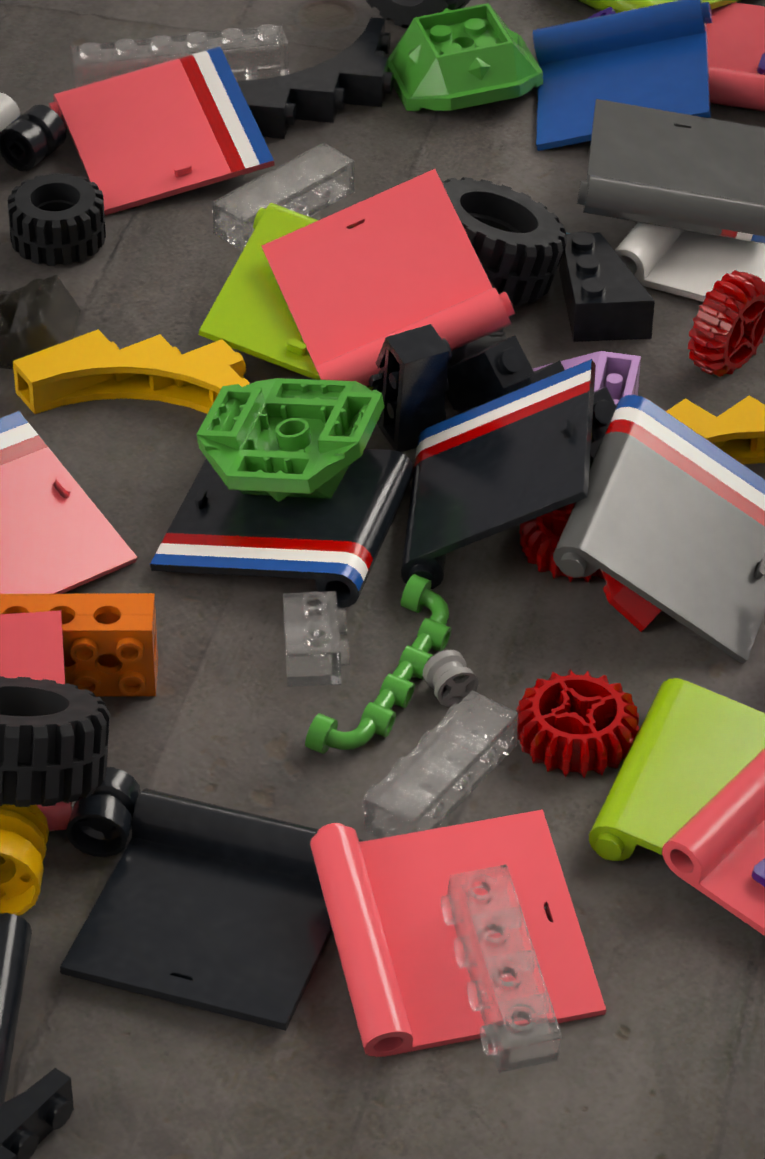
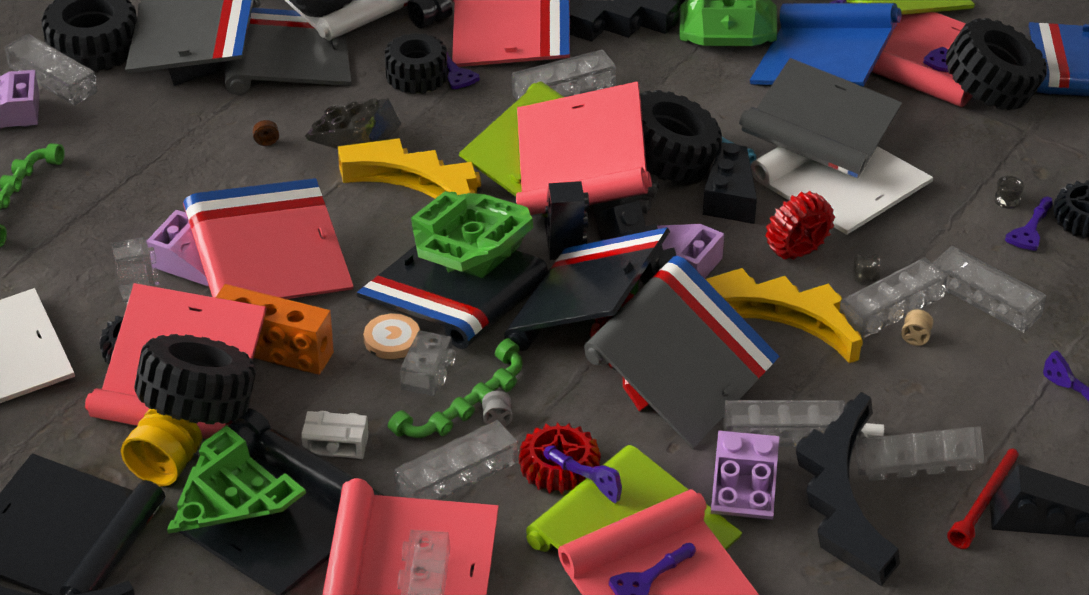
camera: 20 degrees right, 0 degrees up
none -> bright green wedge [167,425,306,534]
none -> white brick [301,411,368,459]
none -> light nougat tile [363,313,421,359]
none -> dark purple piece [447,52,480,89]
none -> dark purple piece [544,446,622,503]

